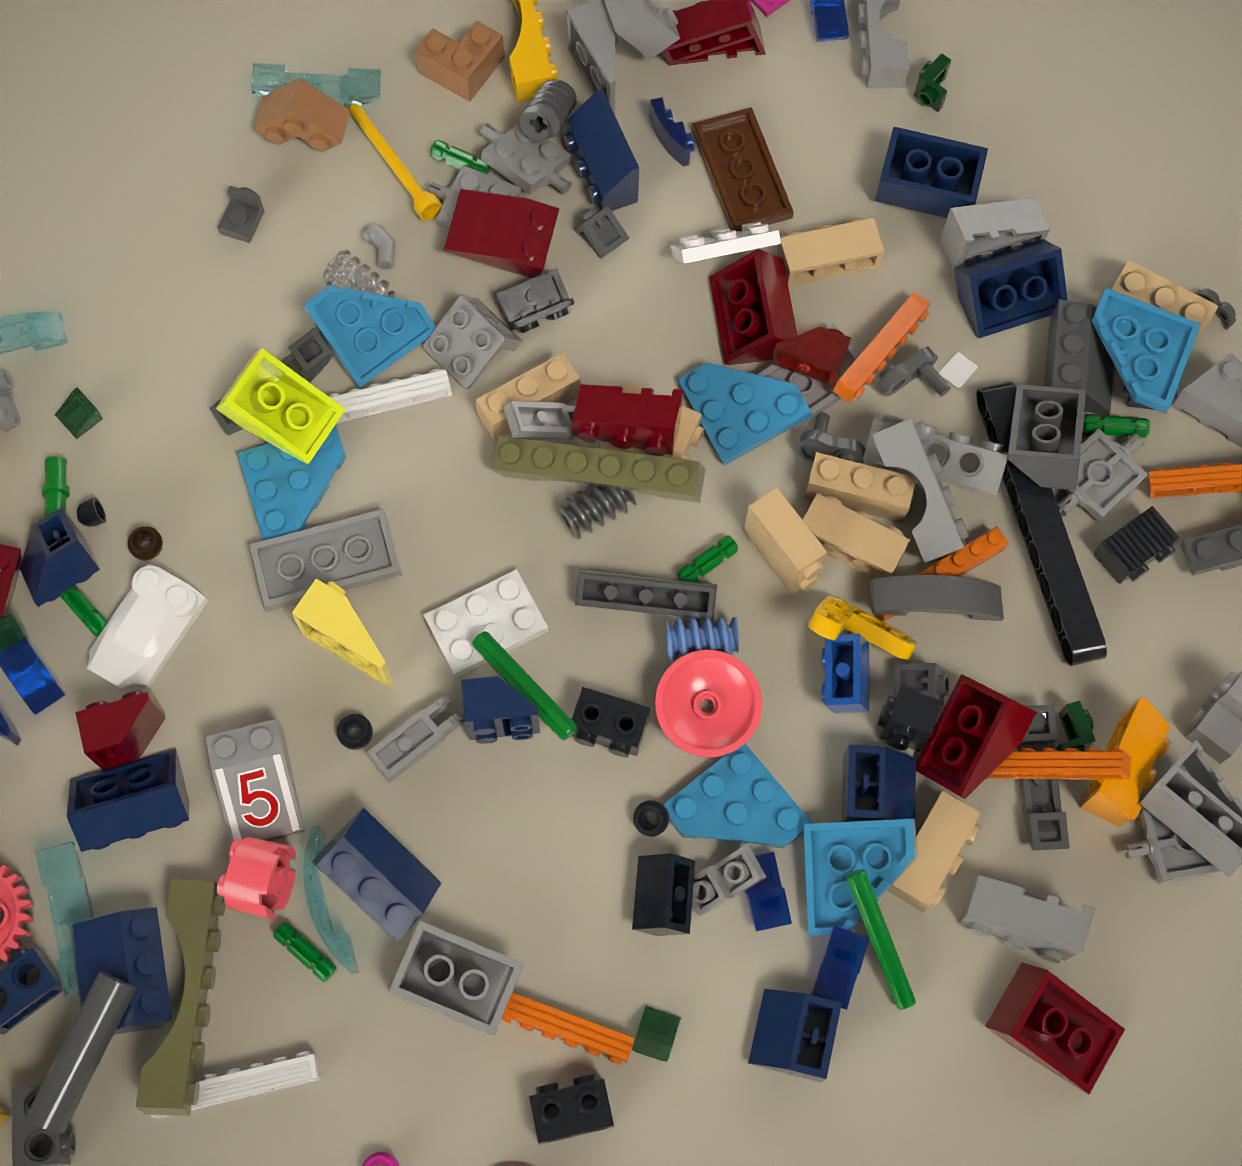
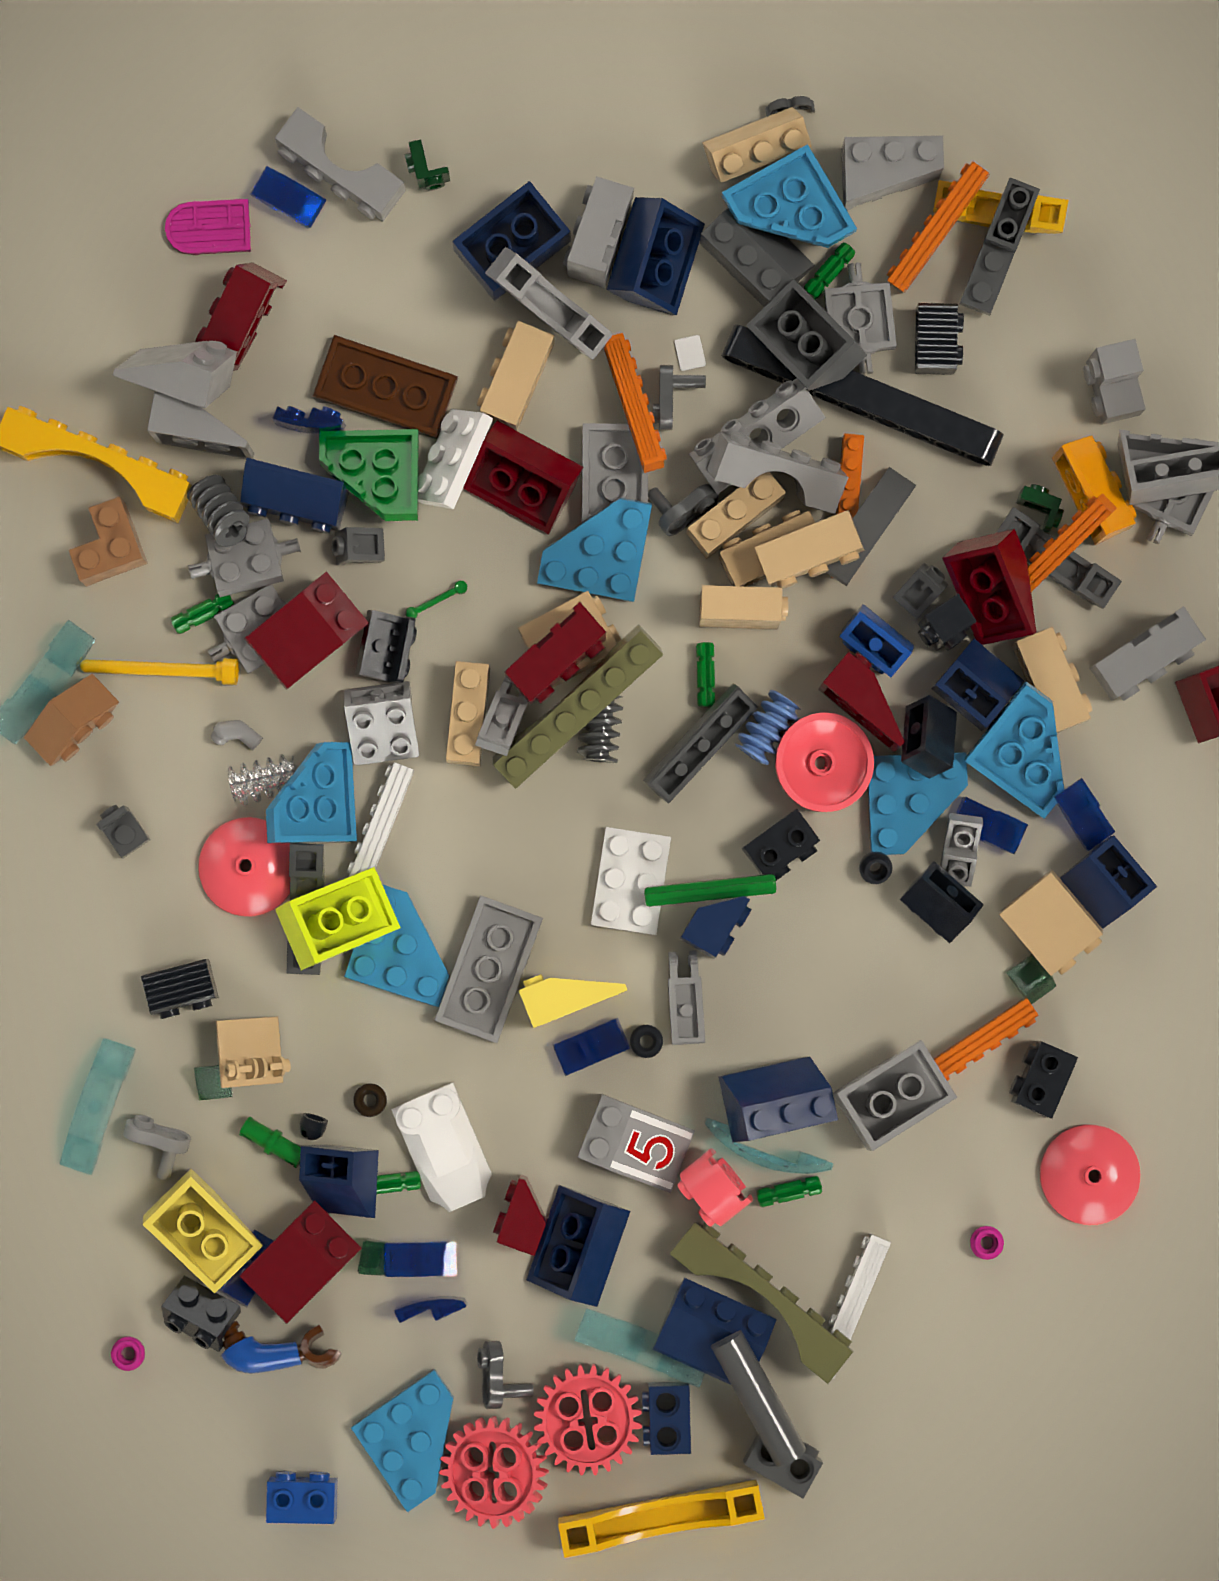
camera: 55 degrees left, 15 degrees up
clear red slope [772,327,851,386] -> none
yellow beam [808,595,917,660] -> none
green axle [846,869,916,1010] -> none
none -> black brick [141,959,219,1019]
none -> coral dish [199,817,290,917]
none -> tan hinge [216,1016,291,1088]
none -> green plate [319,429,419,521]
none -> green hinge [405,581,468,618]
none -> light grey arch [485,247,613,360]
none -> clear blue slope [553,1018,630,1076]
none -> tan brick [755,510,865,589]
none -> dark red slope [818,652,905,752]
none -> black brick [901,695,957,779]
none -> tan brick [999,869,1103,976]

